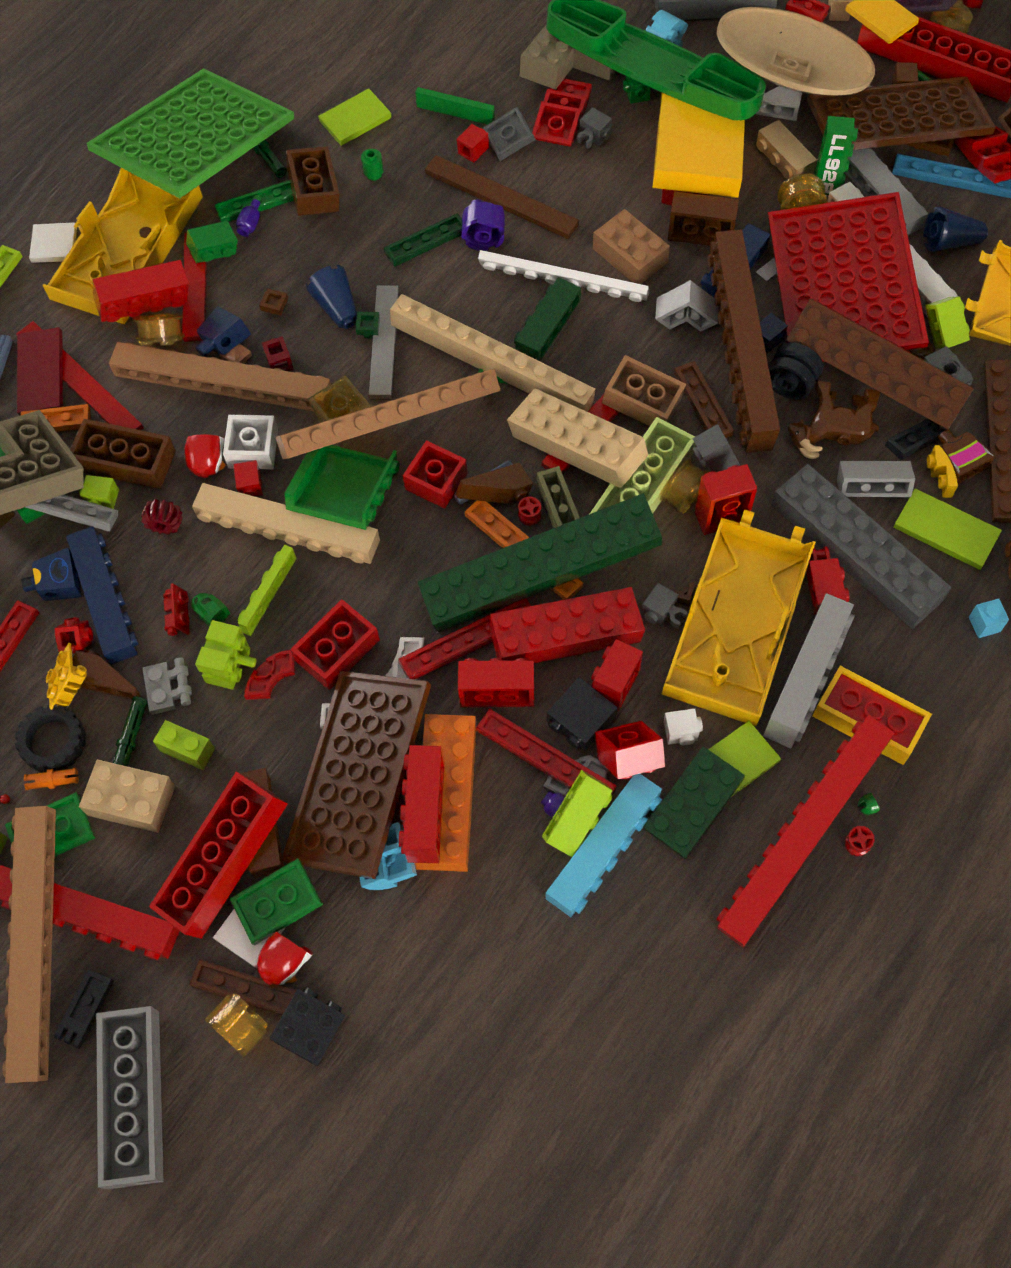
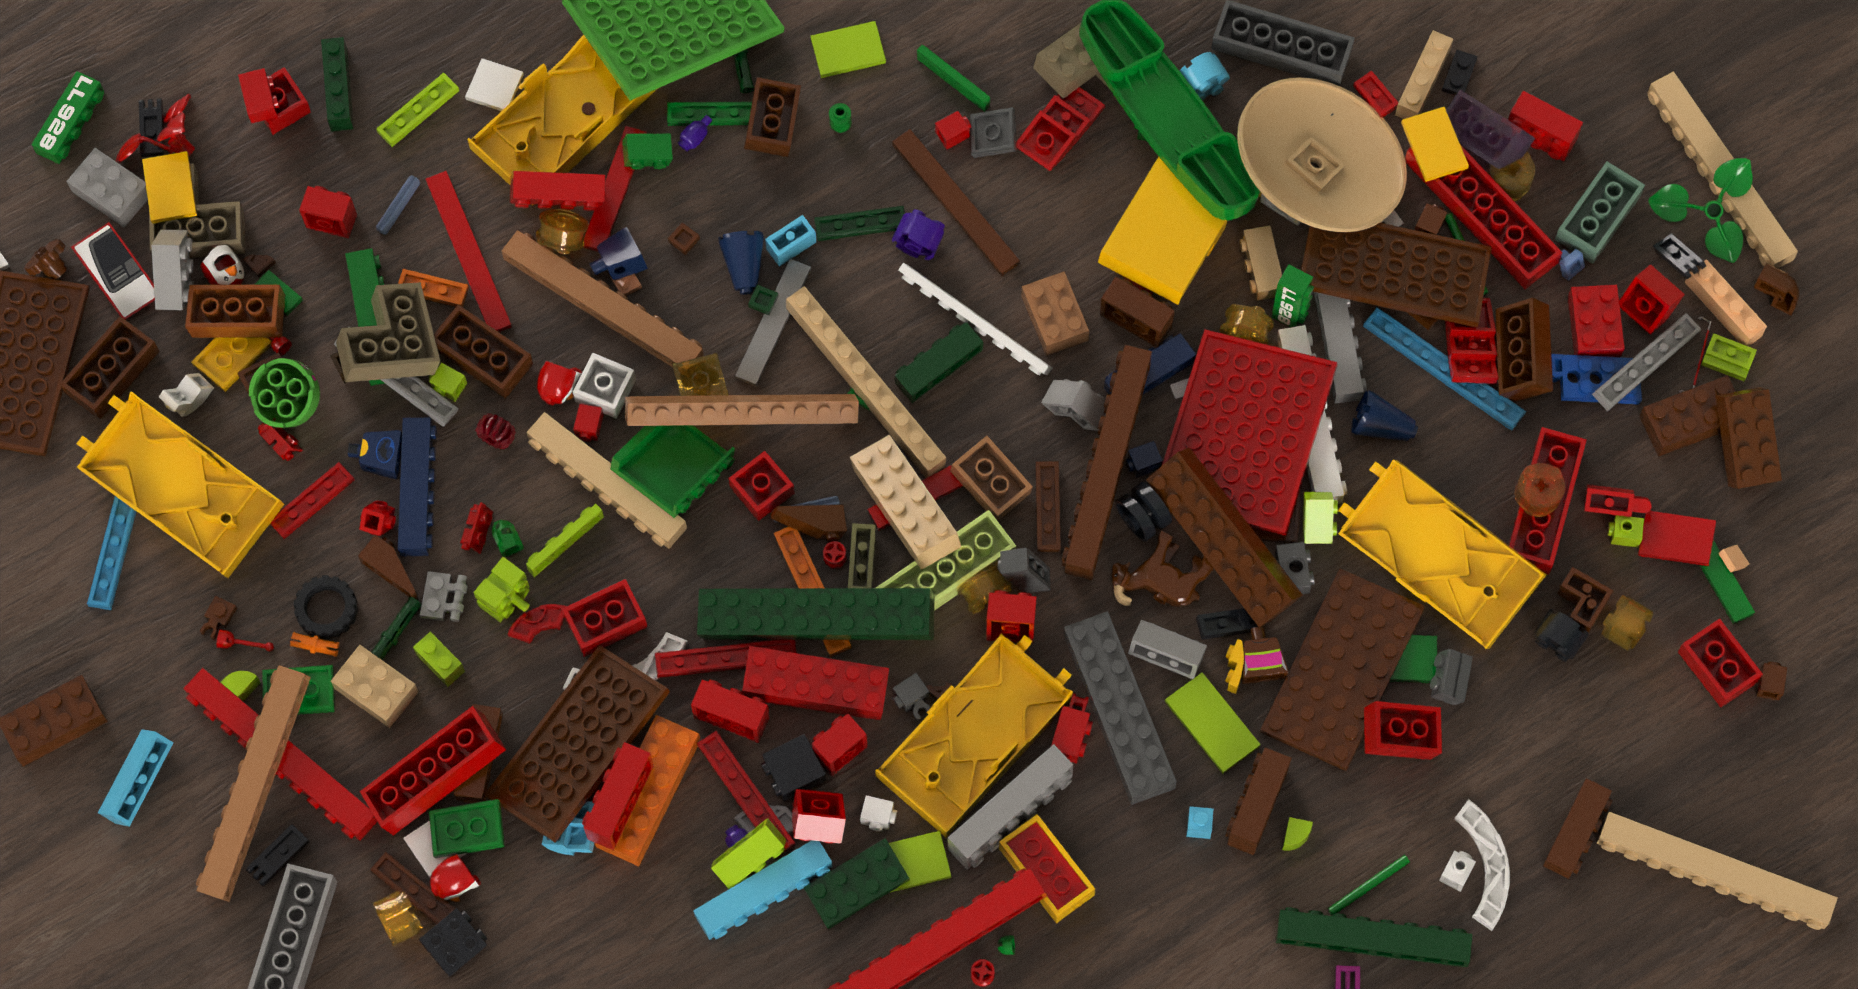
camera: 20 degrees right, 5 degrees up
dark red tile [17,327,63,416] -> none
yellow hinge [46,643,87,710] -> none
dark red brick [262,336,294,371] -> none
dark grey brick [577,107,613,149] -> none
none -> medium azure brick [765,215,816,267]

